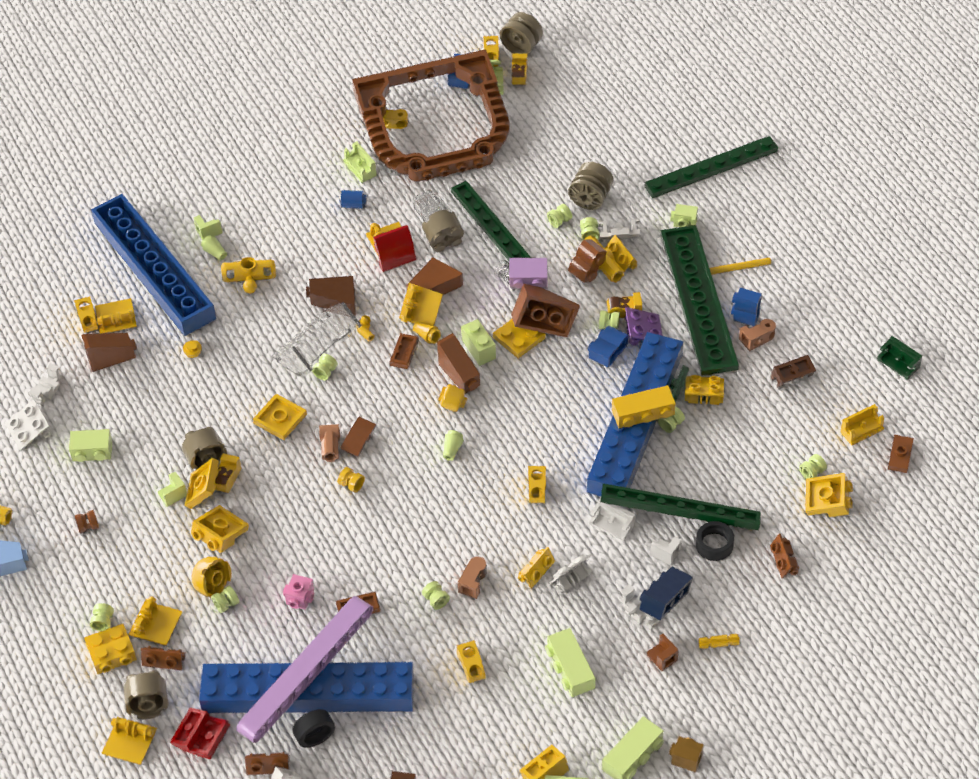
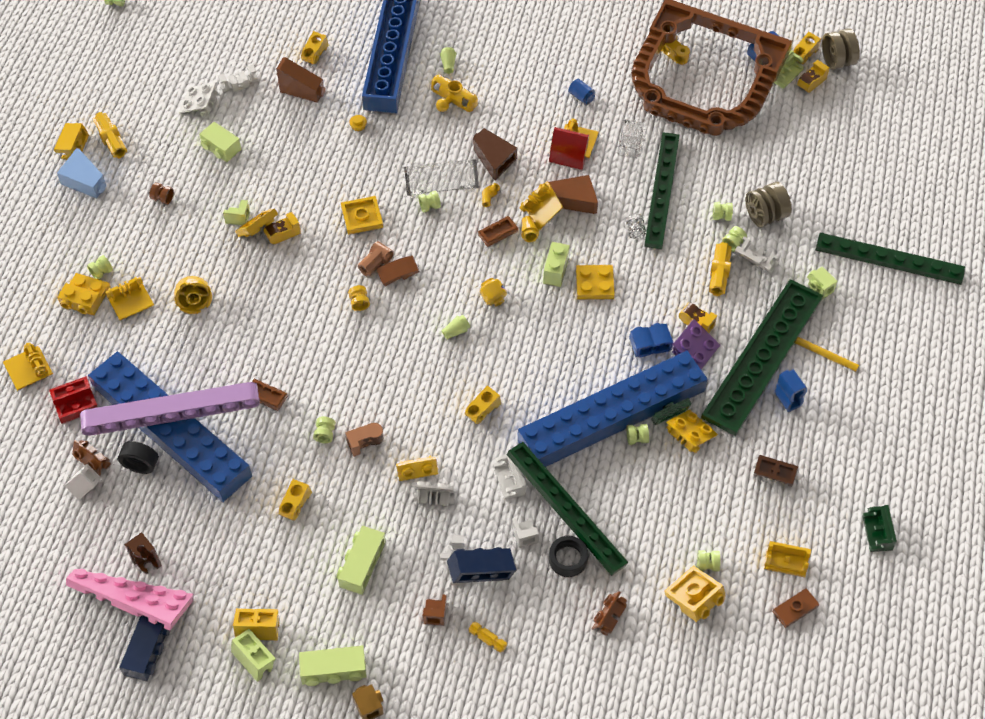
camera: 40 degrees right, 5 degrees up
yellow hinge [95,298,137,334] -> none
dark tan brick [124,671,168,719] -> none
dark orange hinge [141,646,186,671] -> none
dark tan brick [182,427,227,469] -> none
yellow plate [191,505,249,553] -> none
yellowish green panel [193,215,222,240] -> none
yellowish green wheel [211,586,239,613] -> none
bright pink brick [283,574,314,610] -> none
yellowish green hinge [343,141,377,183] -> none
dark tan brick [422,210,464,252] -> none
dark orange slope [437,333,480,394] -> none
lavender slope [509,258,548,289] -> none
dark orange slope [511,283,580,337] -> none
dark orange brick [568,239,607,283] -> none
yellowish green wheel [599,310,620,329] -> none
yellow hinge [605,235,638,272] -> none
yellow brick [612,385,676,428] -> none
nougat leg [739,319,776,351] -> none

